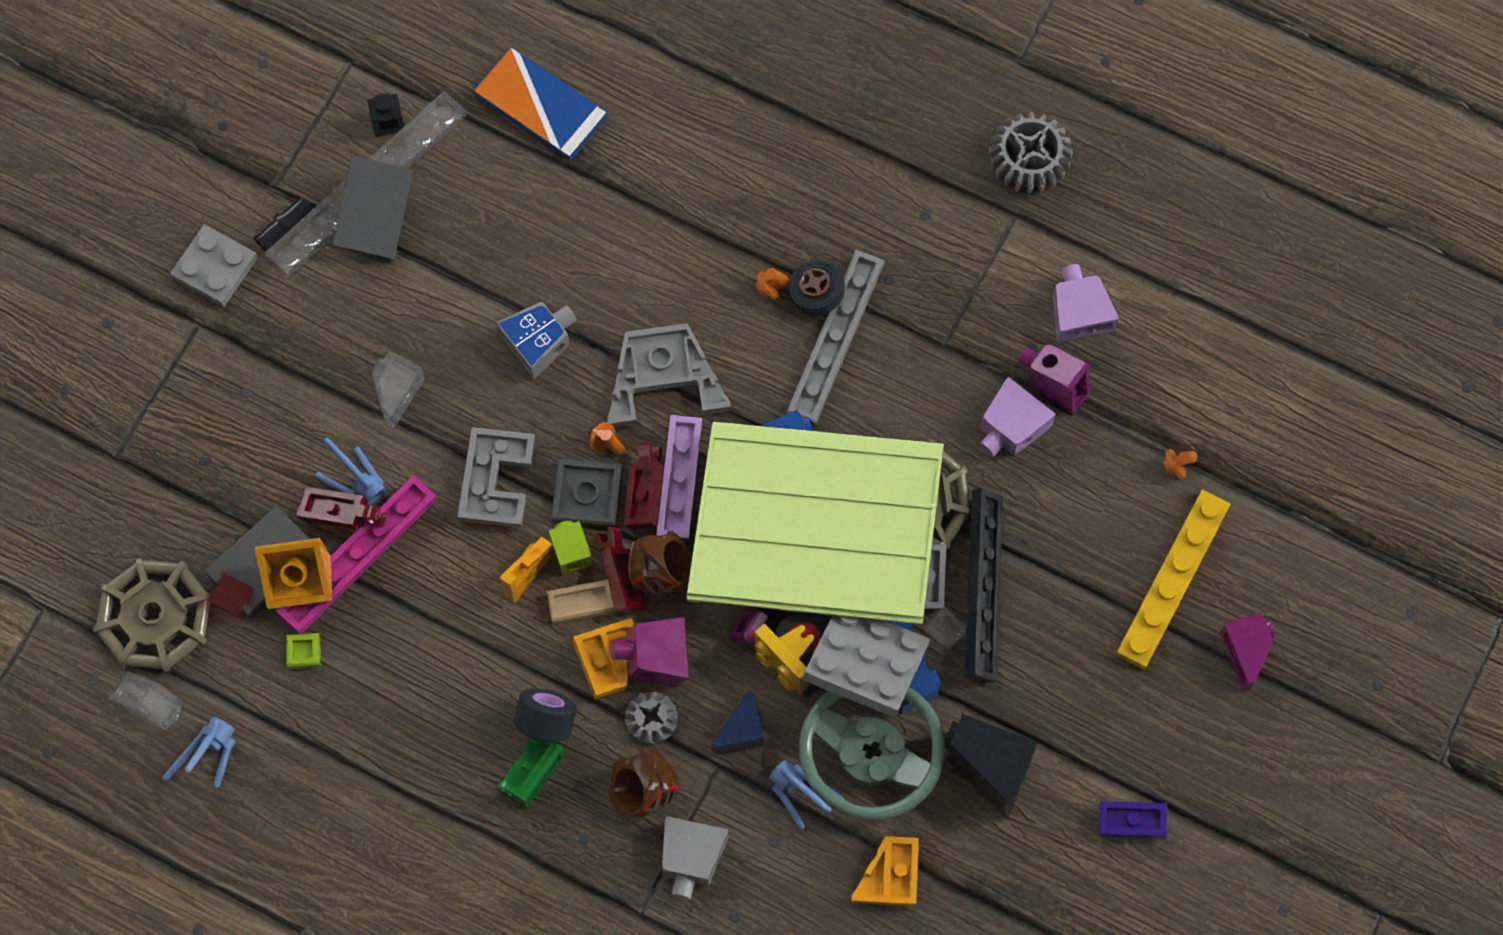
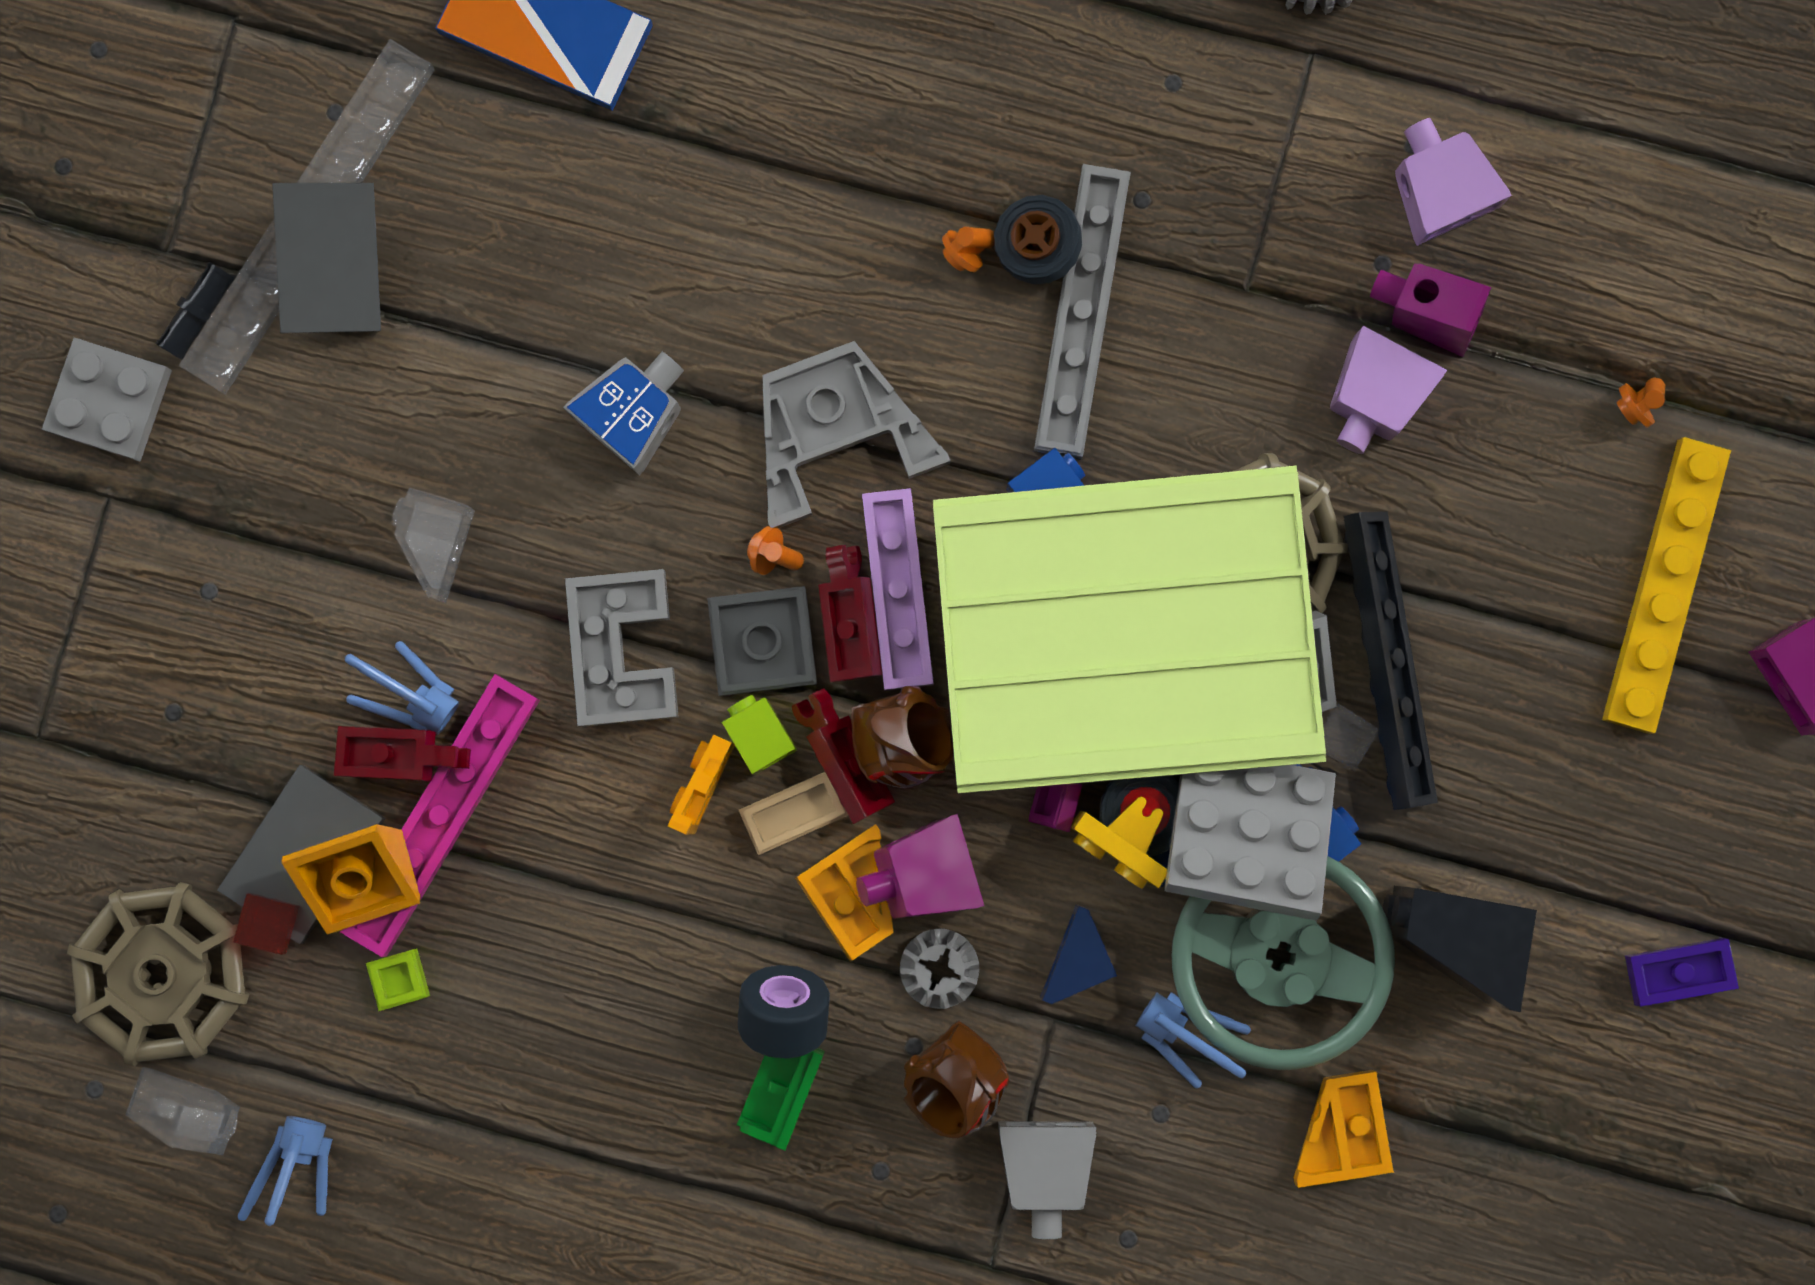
camera: 10 degrees left, 15 degrees up
black brick [367,93,405,137] -> none

